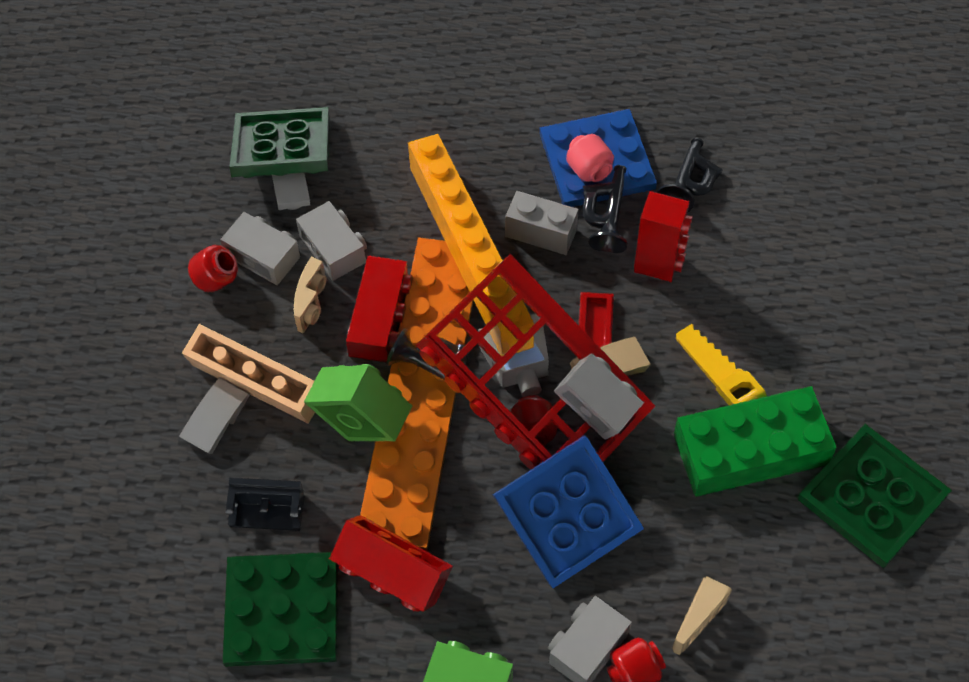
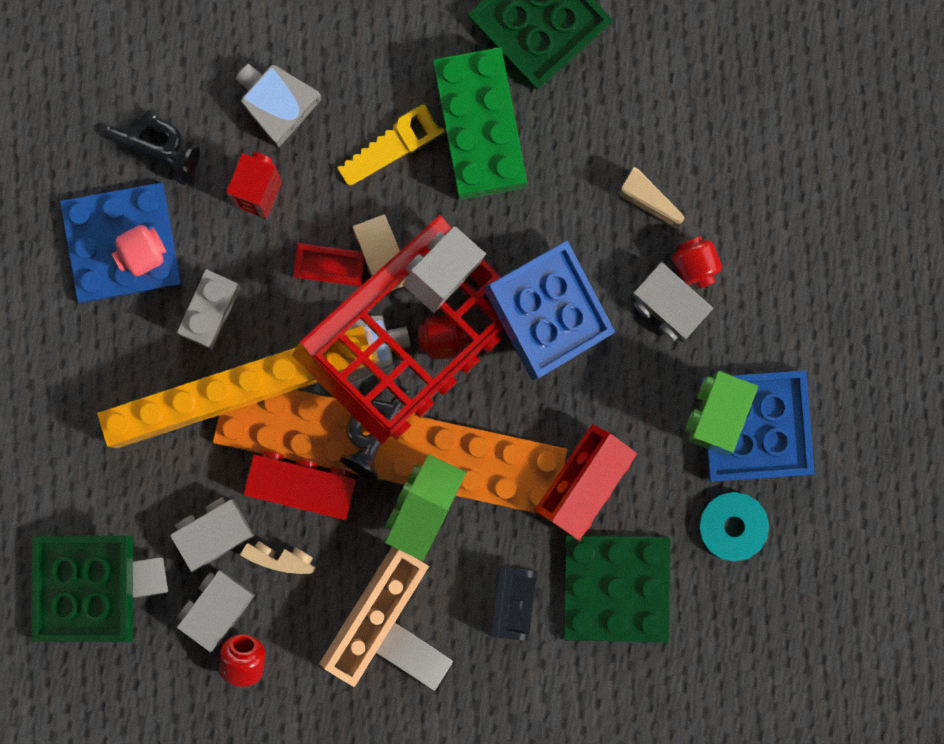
camera: 95 degrees left, 25 degrees up
black piece [582,165,628,254] -> none
none -> light grey torso [236,64,322,148]

